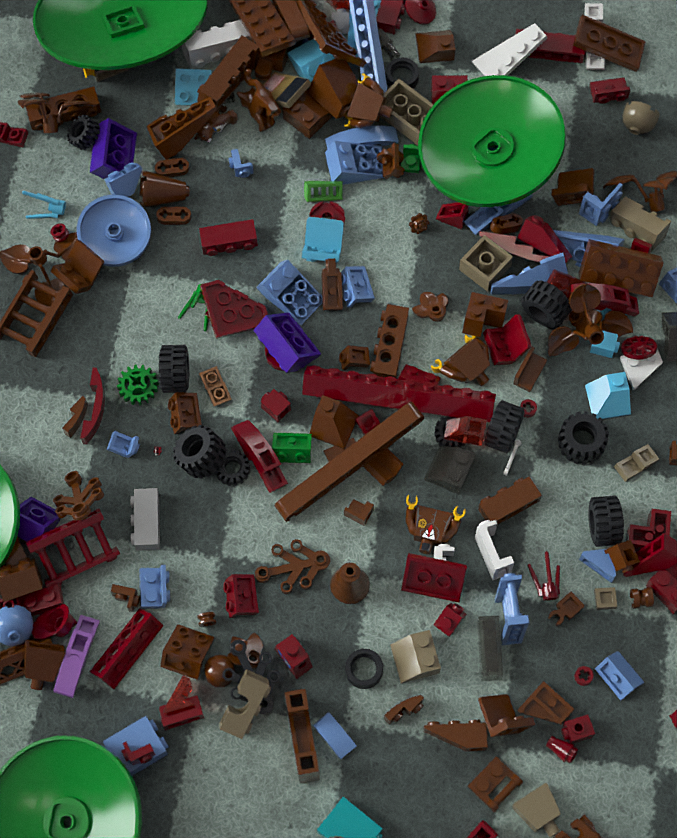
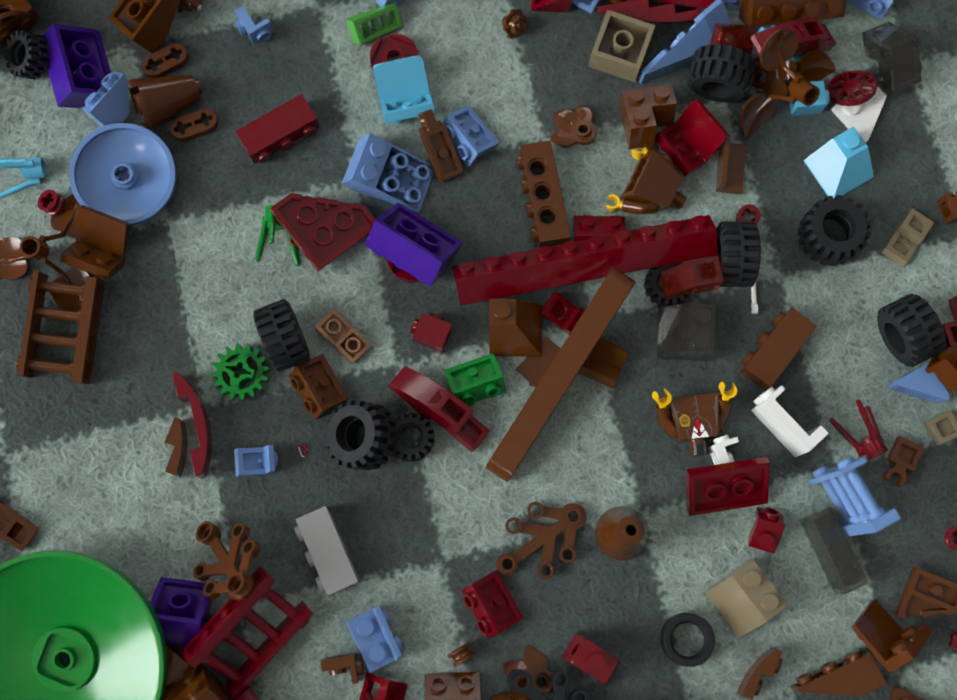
camera: 25 degrees left, 10 degrees up
reddish brown bracket [339,345,370,370] -> none
reddish brown panel [344,499,374,526] -> none

